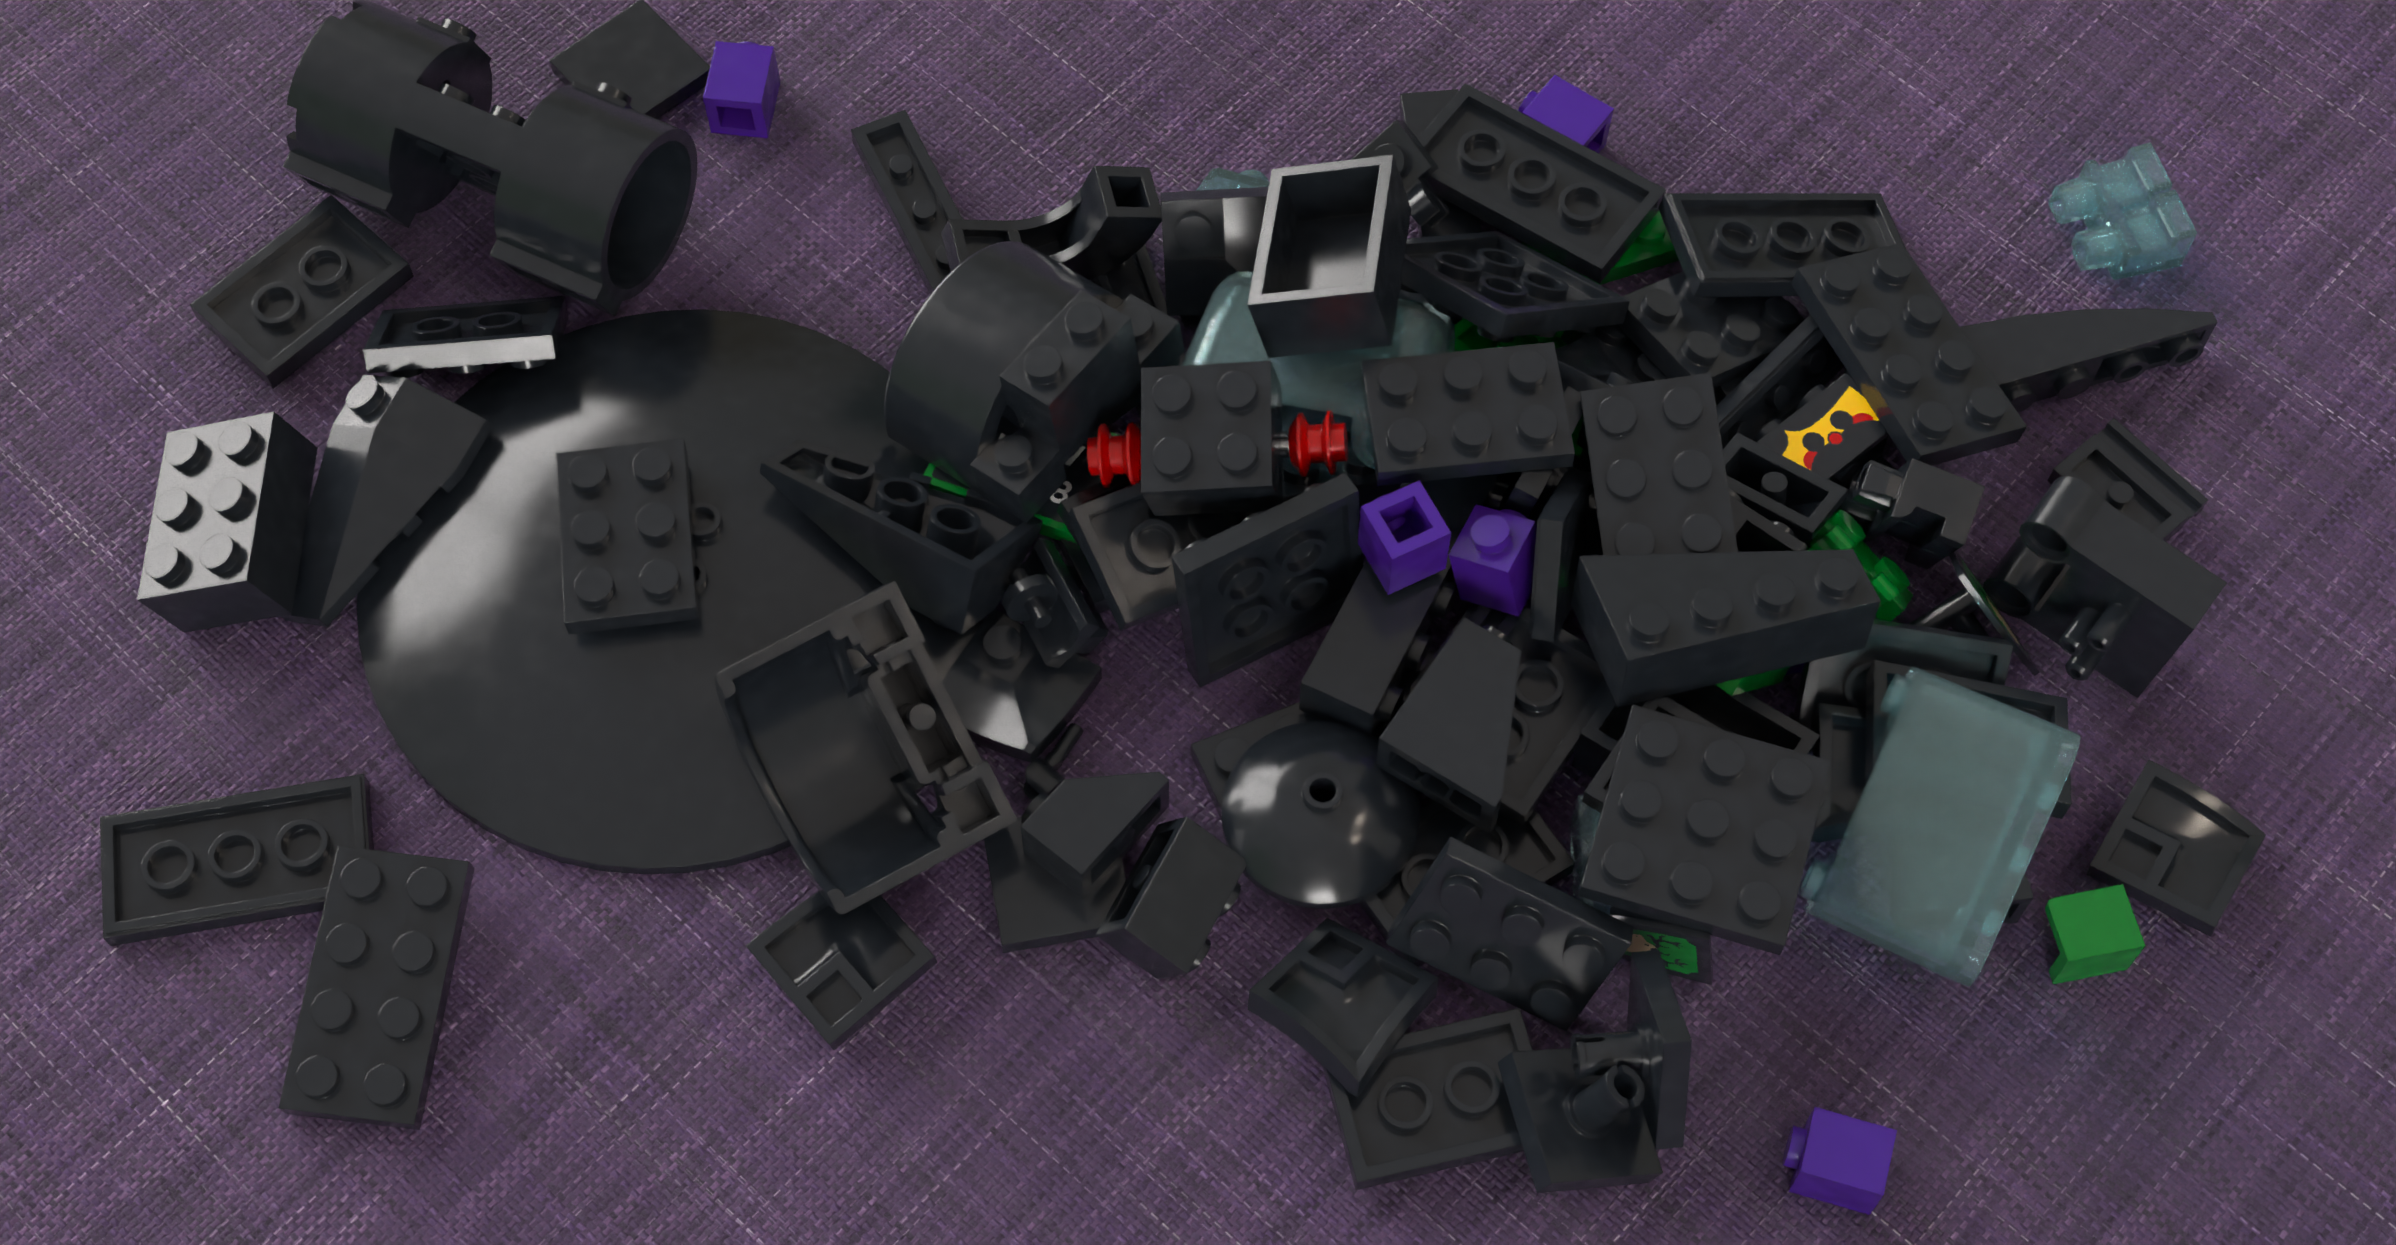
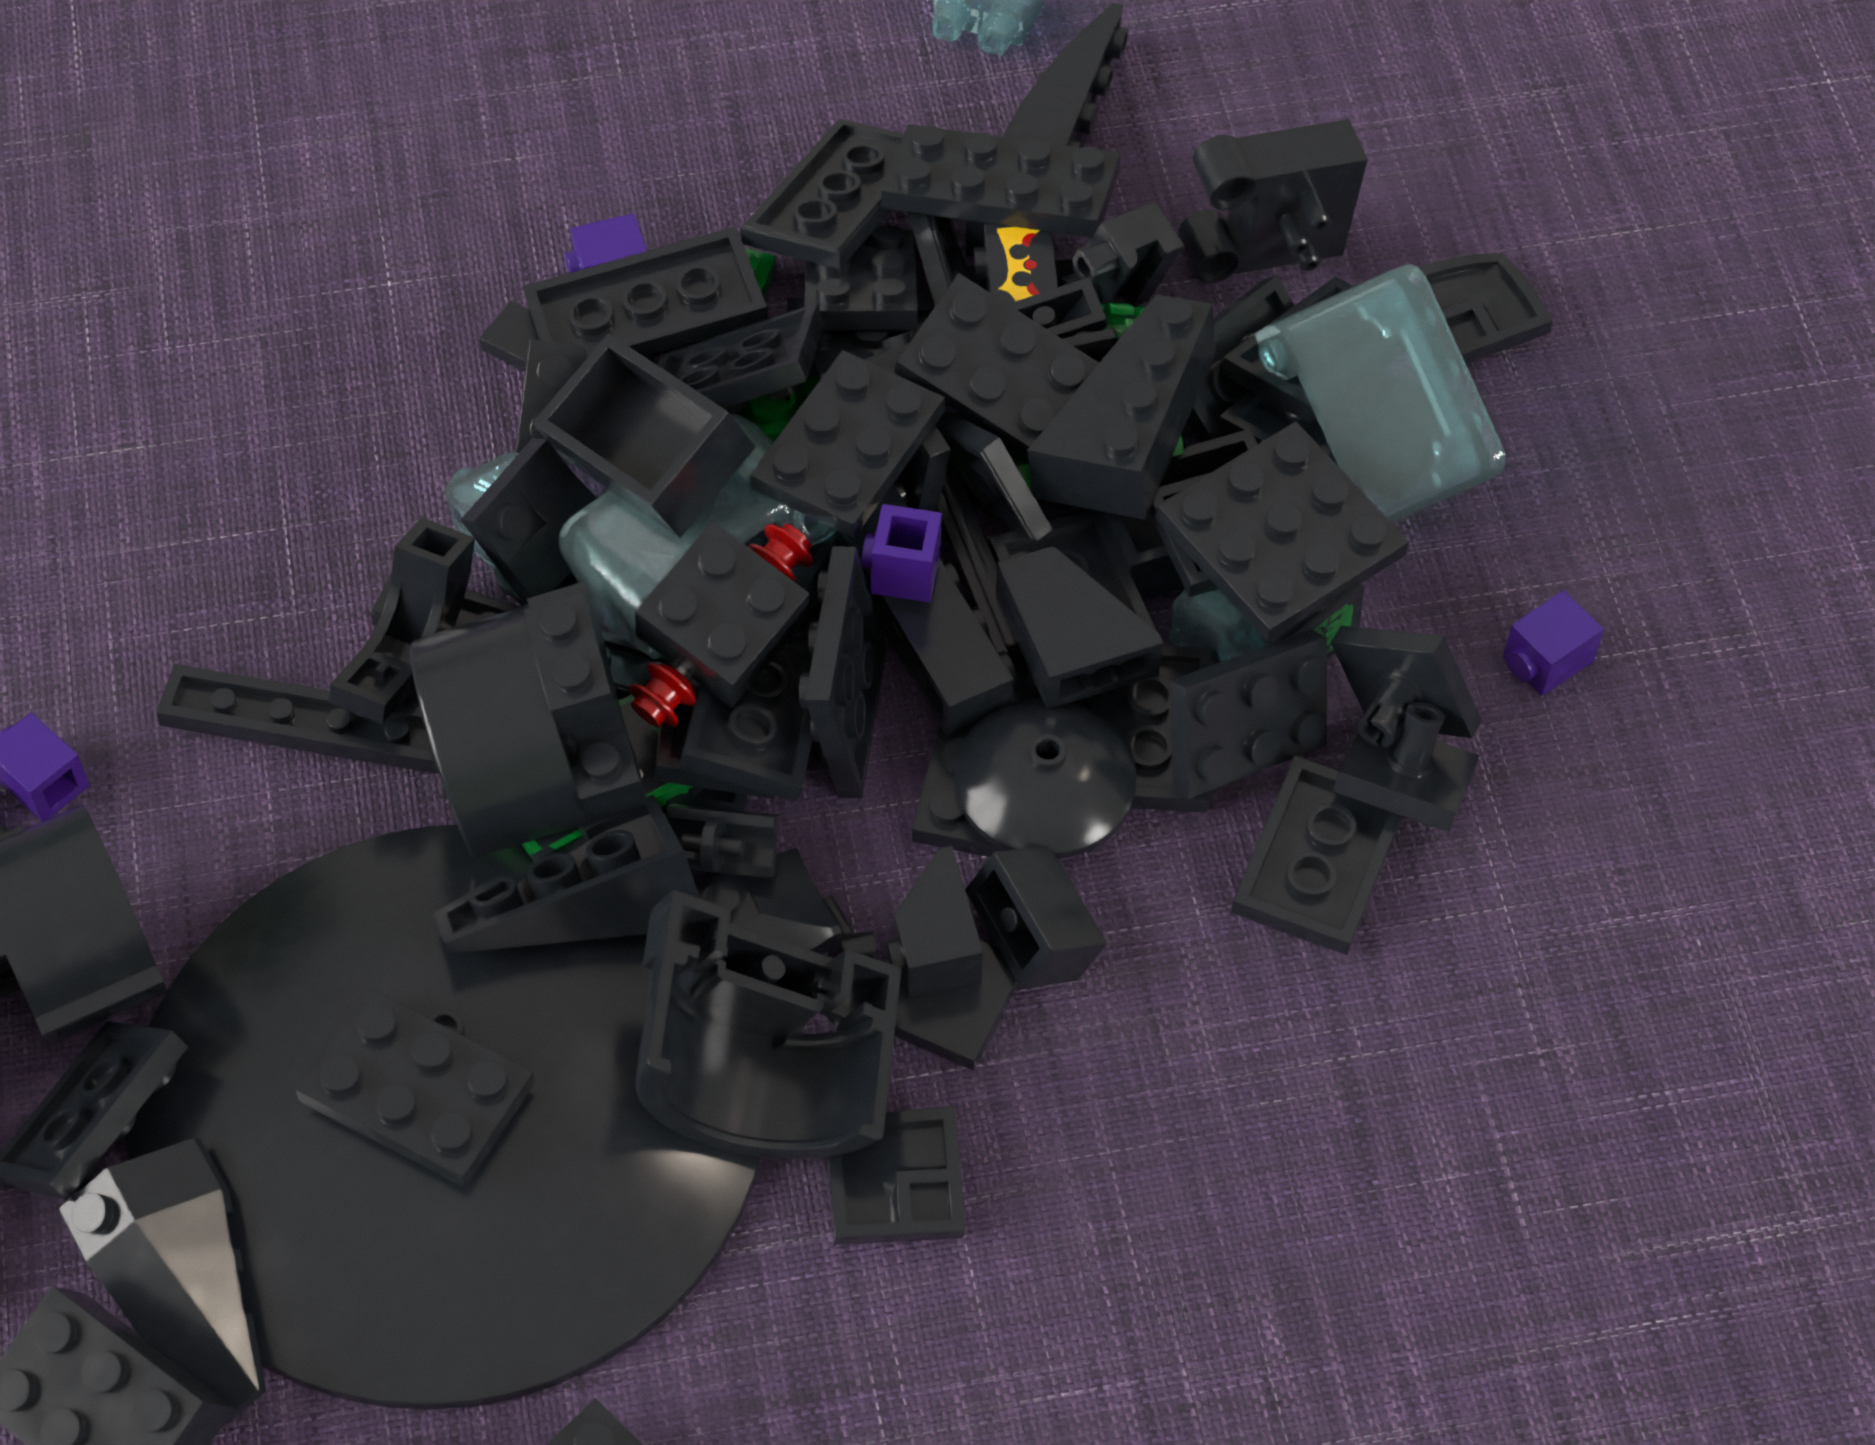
camera: 55 degrees left, 5 degrees down
black plate [1248,918,1439,1097] -> none
dark purple brick [1449,504,1537,617] -> none
black shield [1909,550,2040,676] -> none
green panel [2045,884,2145,984] -> none
black plate [2047,418,2208,542] -> none

